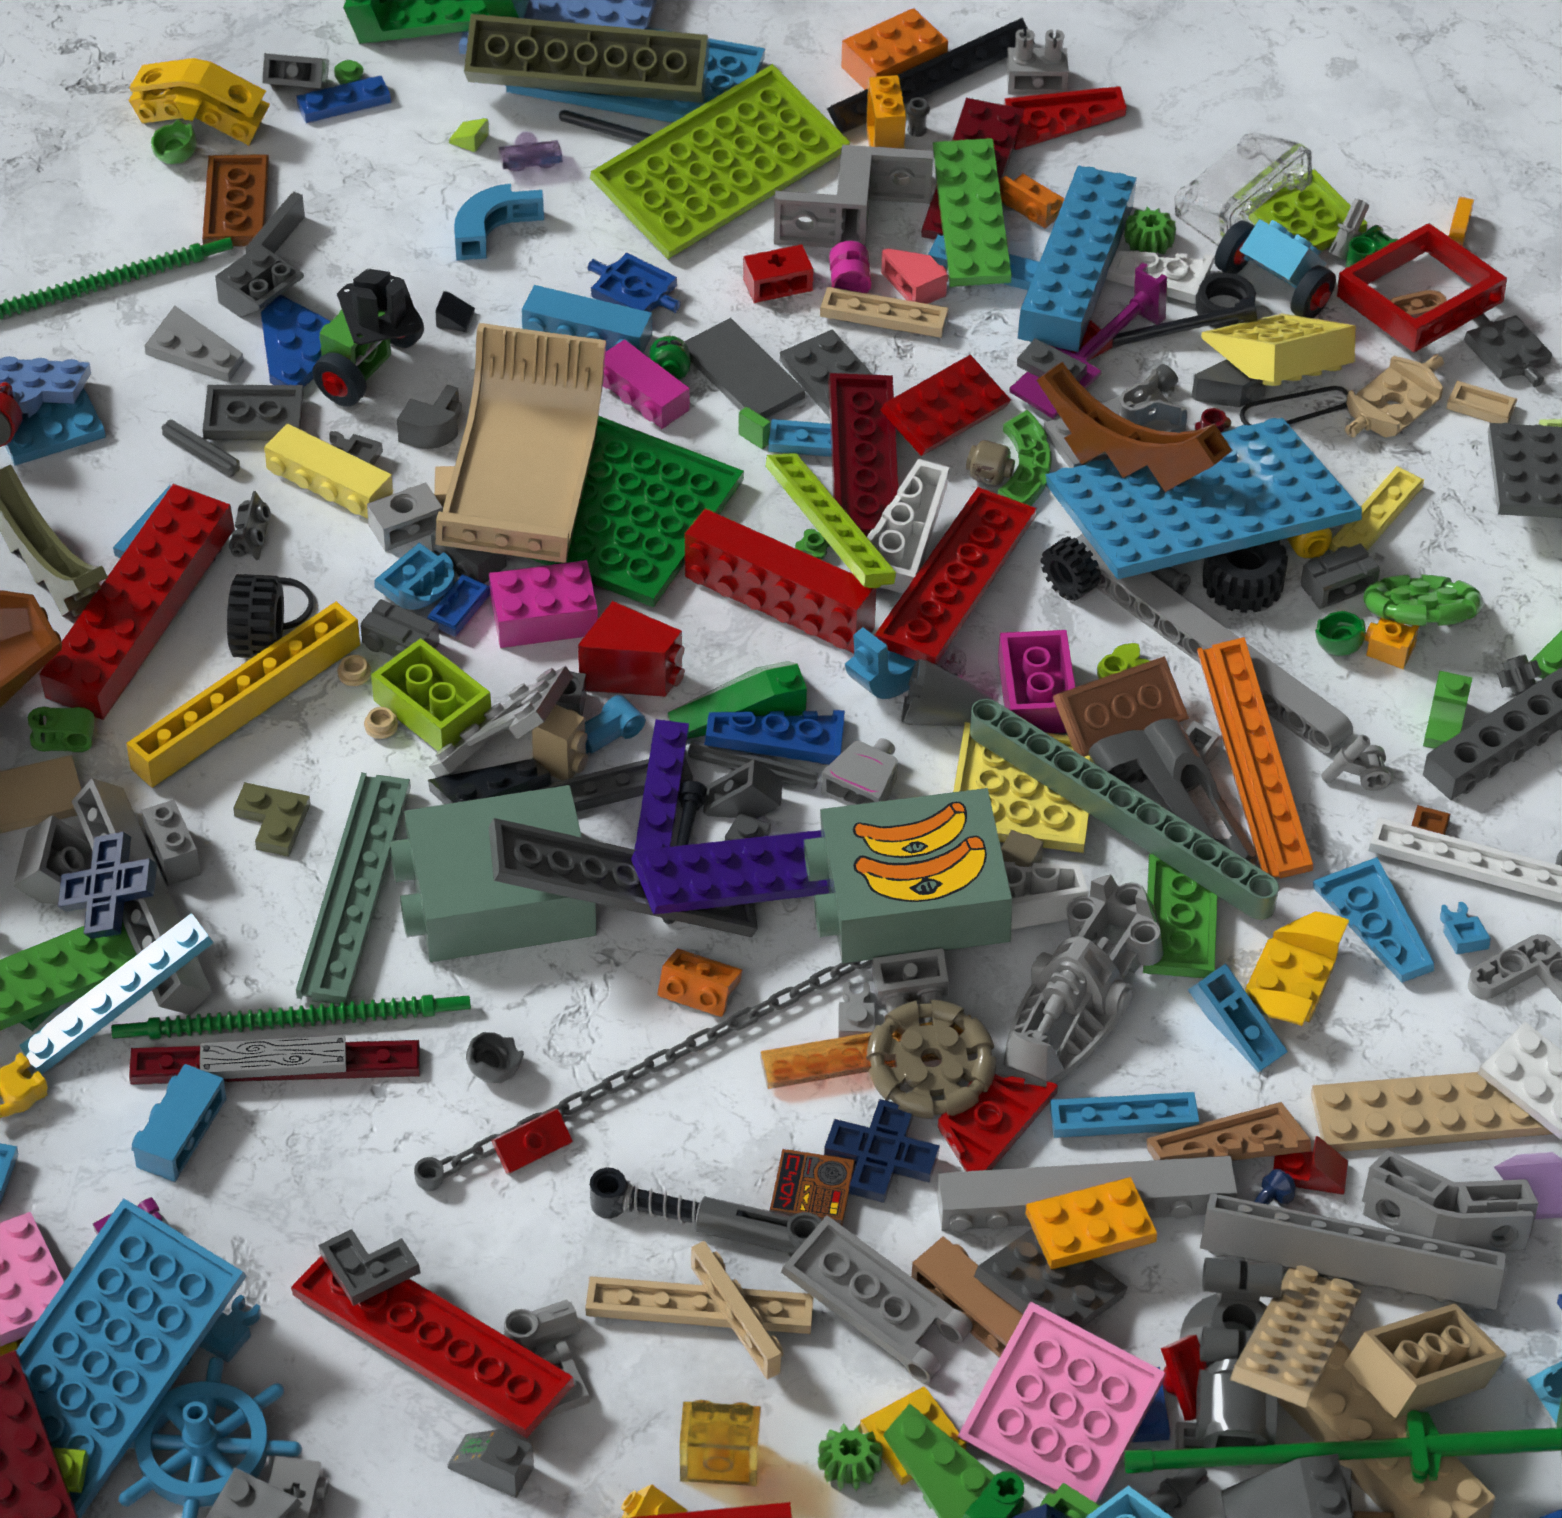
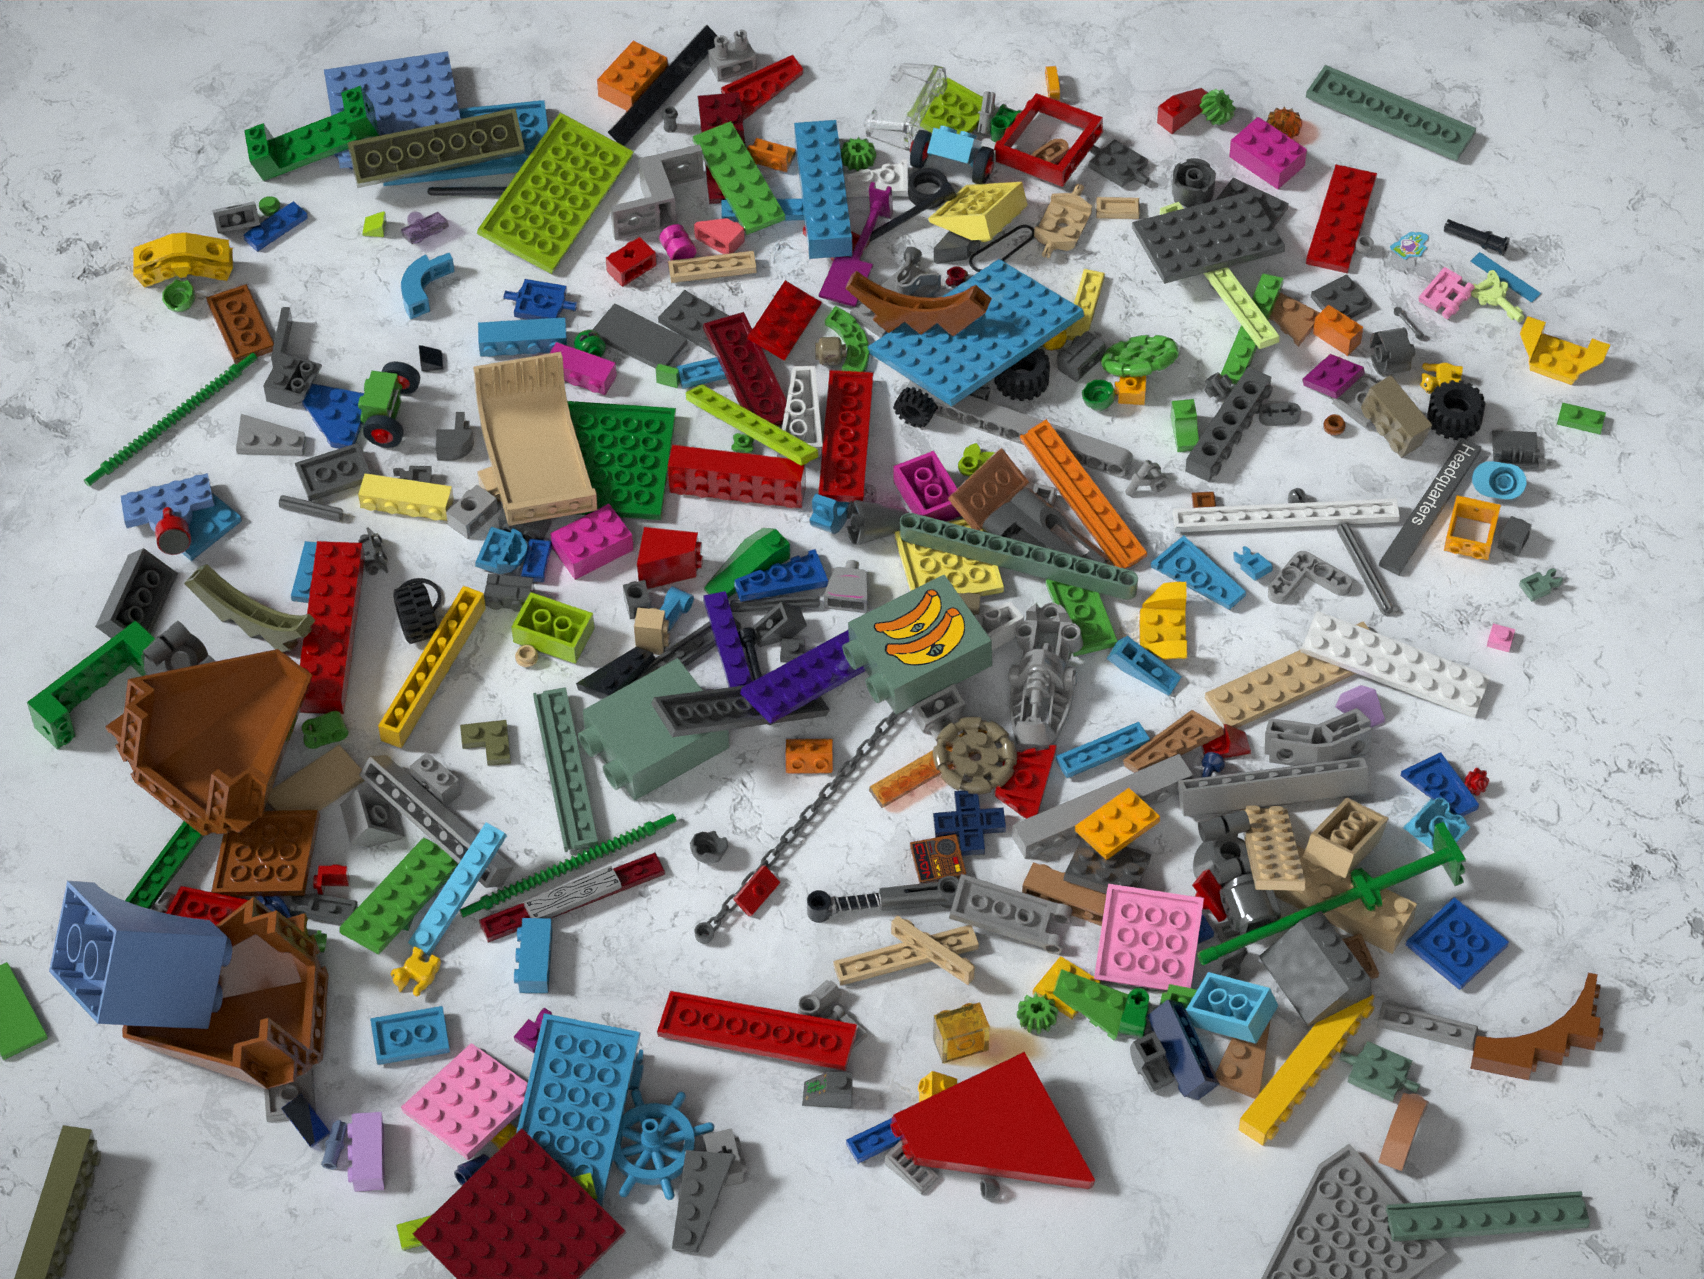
camera: 20 degrees left, 5 degrees up
dark blue plate [58,832,157,939] -> none
dark grey plate [318,1229,421,1306] -> none
black piece [337,269,422,345] -> none
tan plate [337,655,371,686] -> none
light grey plate [429,665,573,777] -> none
light grey plate [838,982,874,1040] -> none
light orange window [866,75,906,149] -> none
dark grey plate [1017,339,1087,382] -> none

